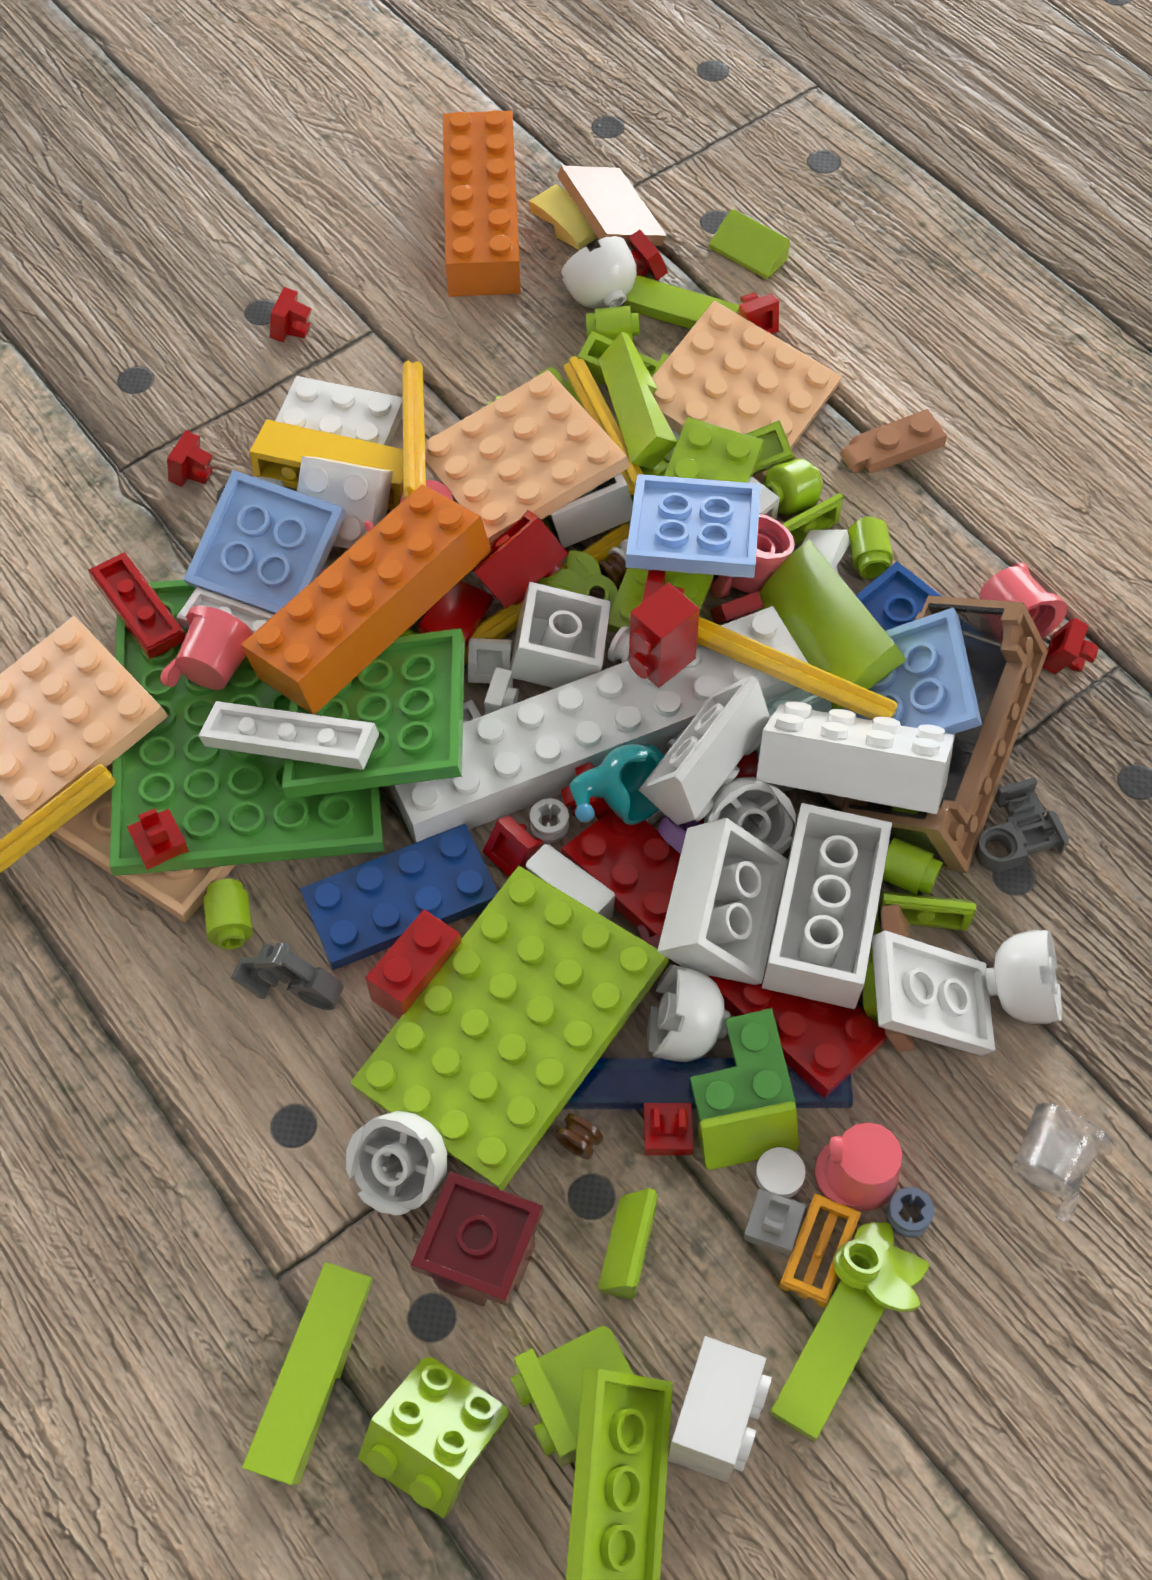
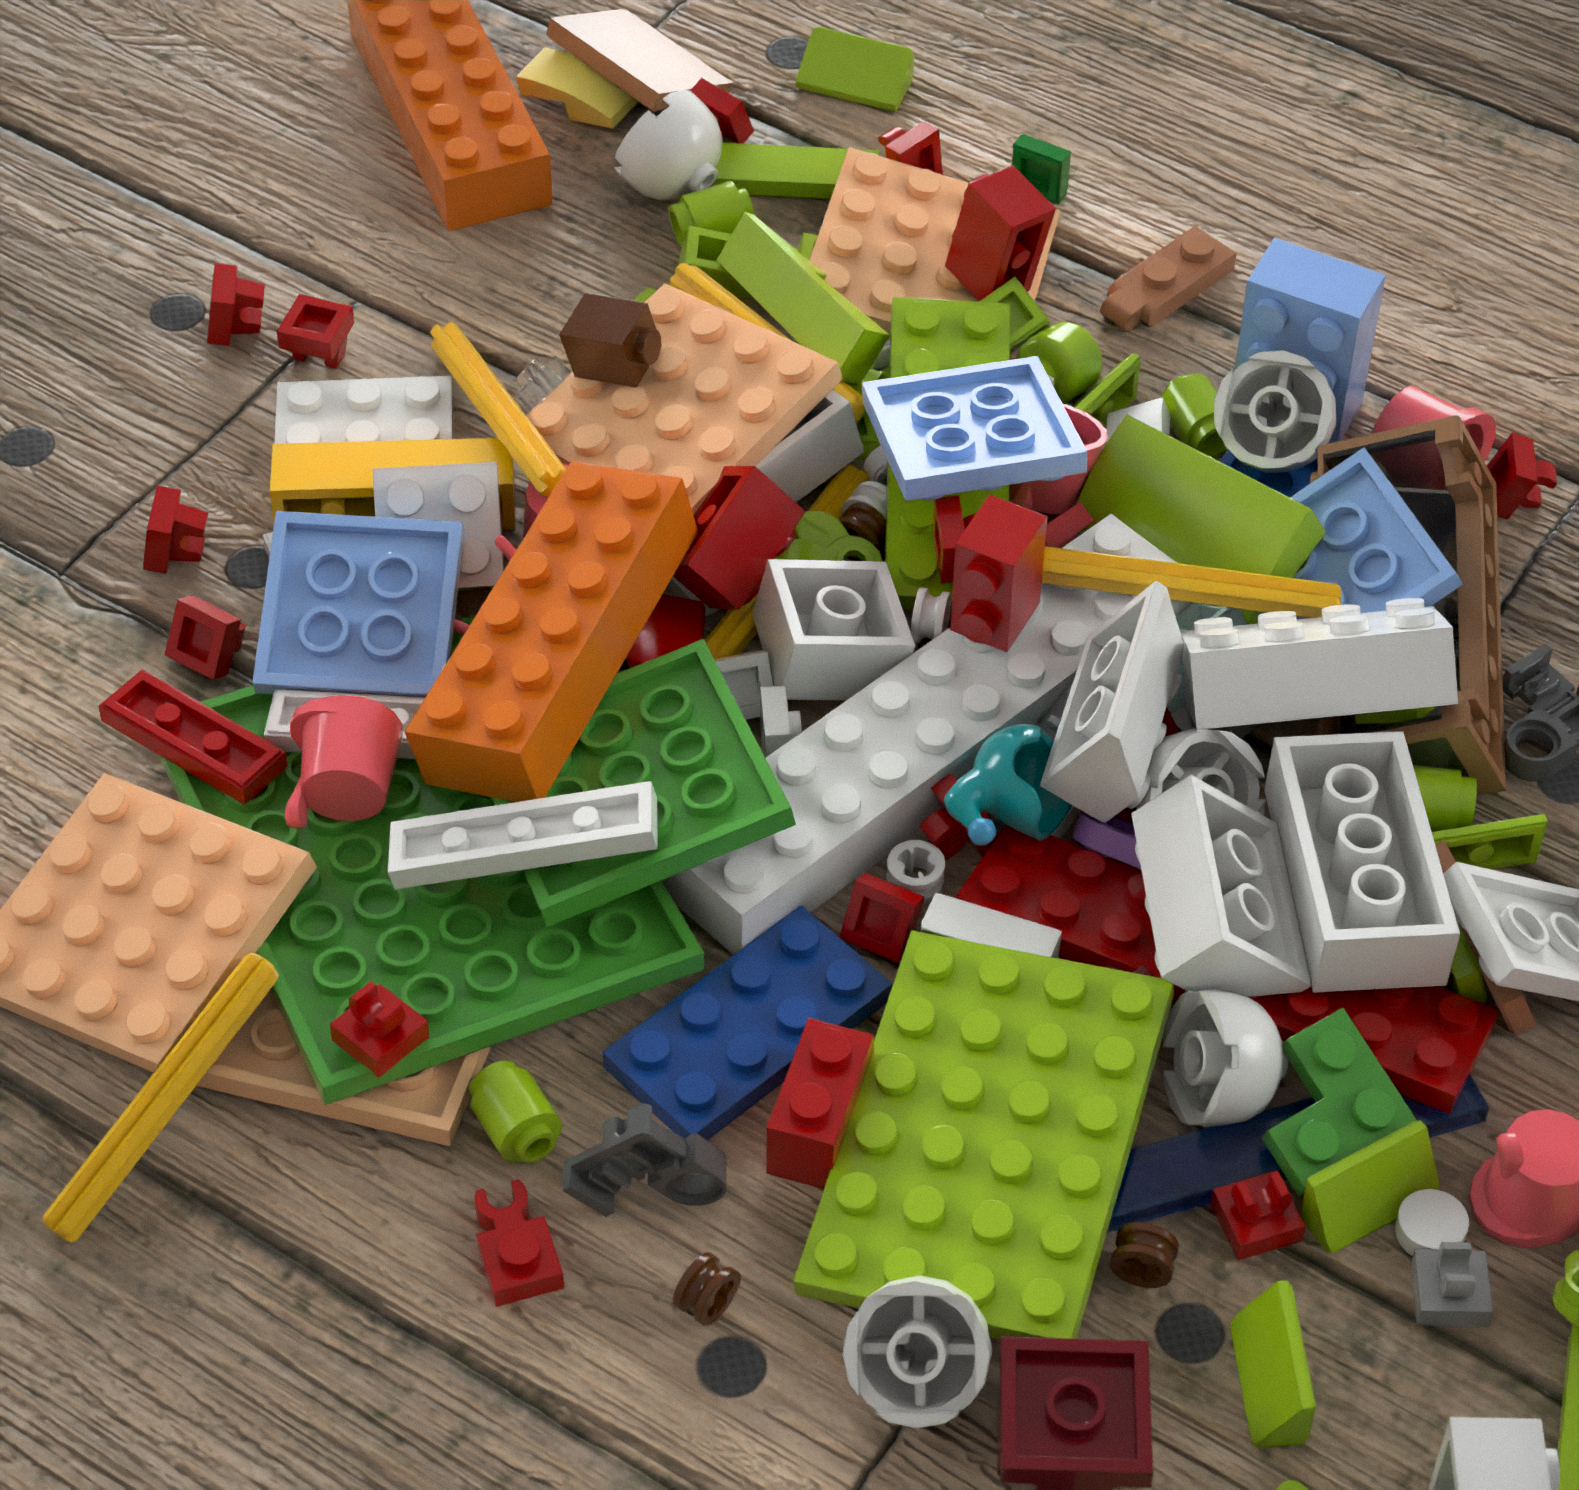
camera: 20 degrees left, 10 degrees down
light orange tile [778,1193,861,1308] -> none
none -> red tile [164,595,246,680]
none -> red tile [276,294,354,369]
none -> red plate [475,1179,565,1307]
none -> clear plate [513,355,573,415]
none -> reddish brown brick [559,293,662,387]
none -> reddish brown bush [673,1252,741,1326]
none -> red brick [945,165,1056,301]
none -> green tile [1012,133,1071,204]
none -> white cylinder [1214,350,1336,473]
none -> light blue brick [1234,238,1386,443]

